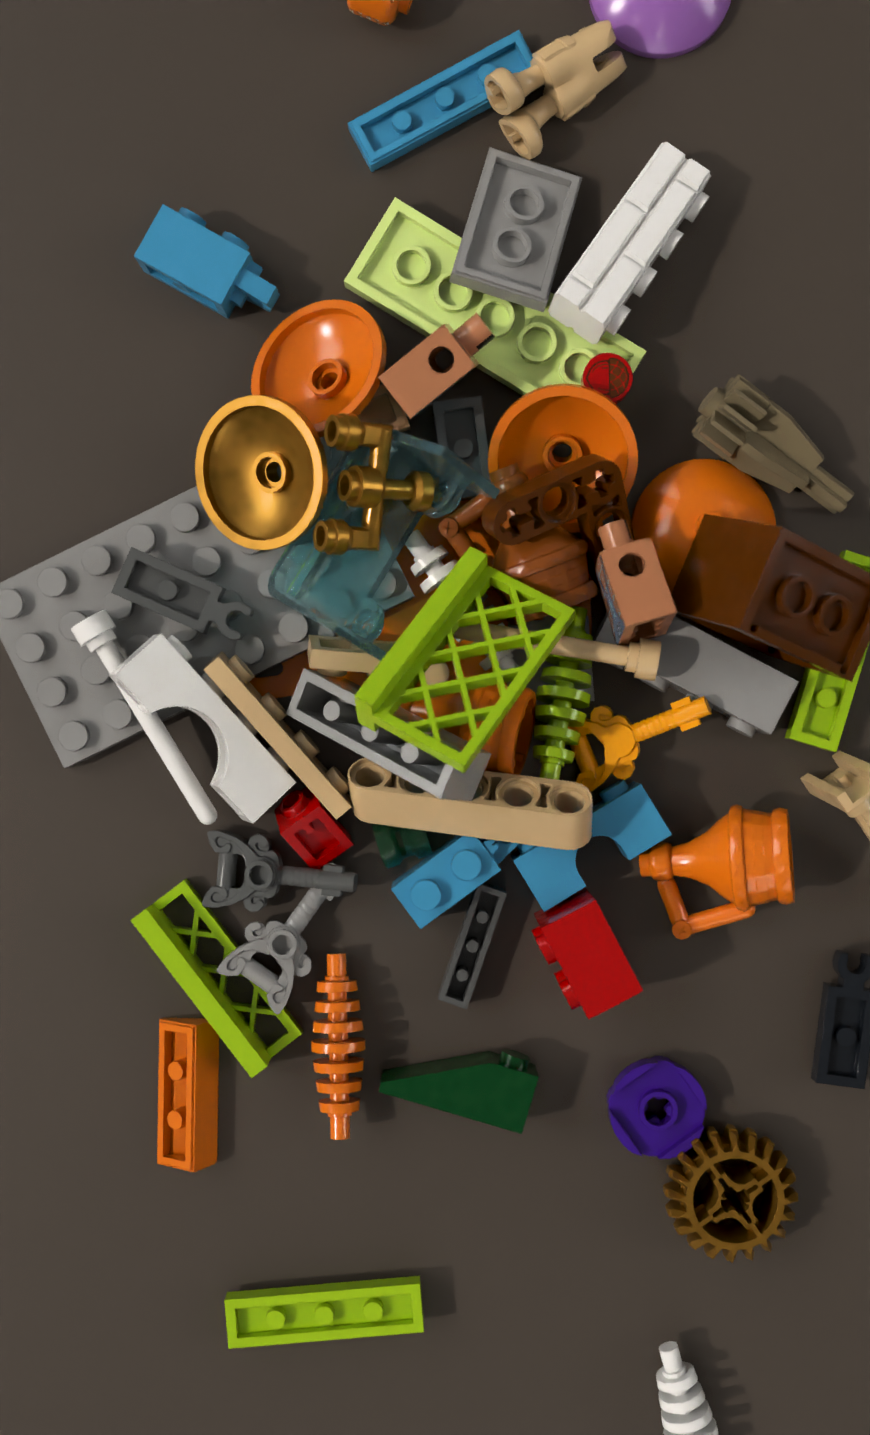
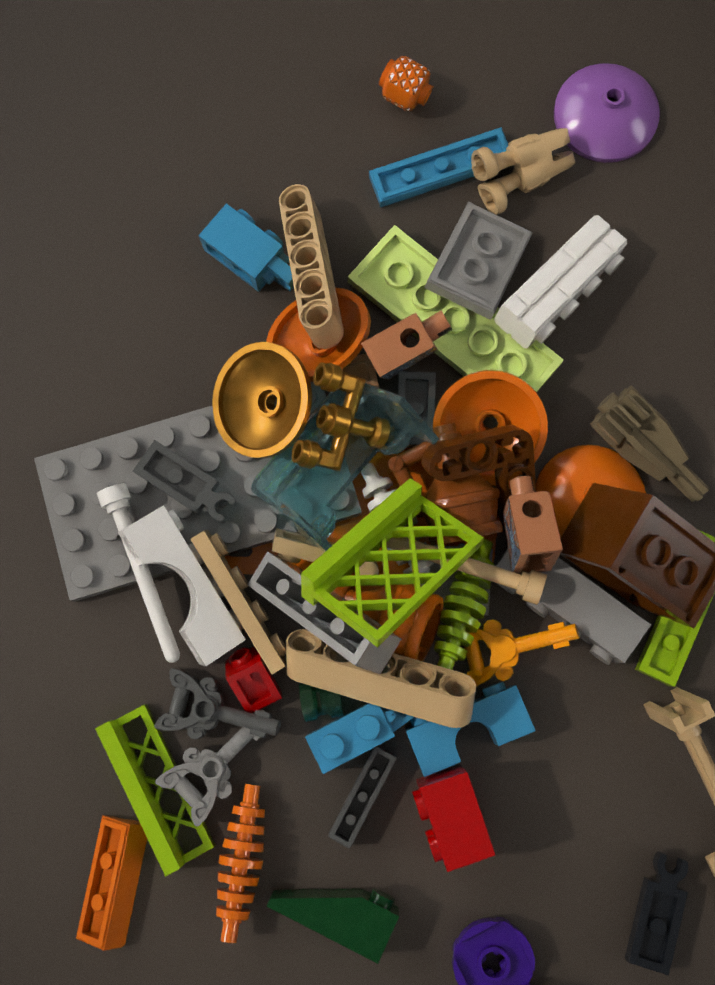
camera: 10 degrees right, 10 degrees down
red tile [581,353,633,404] -> none
orange piece [639,804,795,940] -> none
none -> tan beam [279,184,344,349]

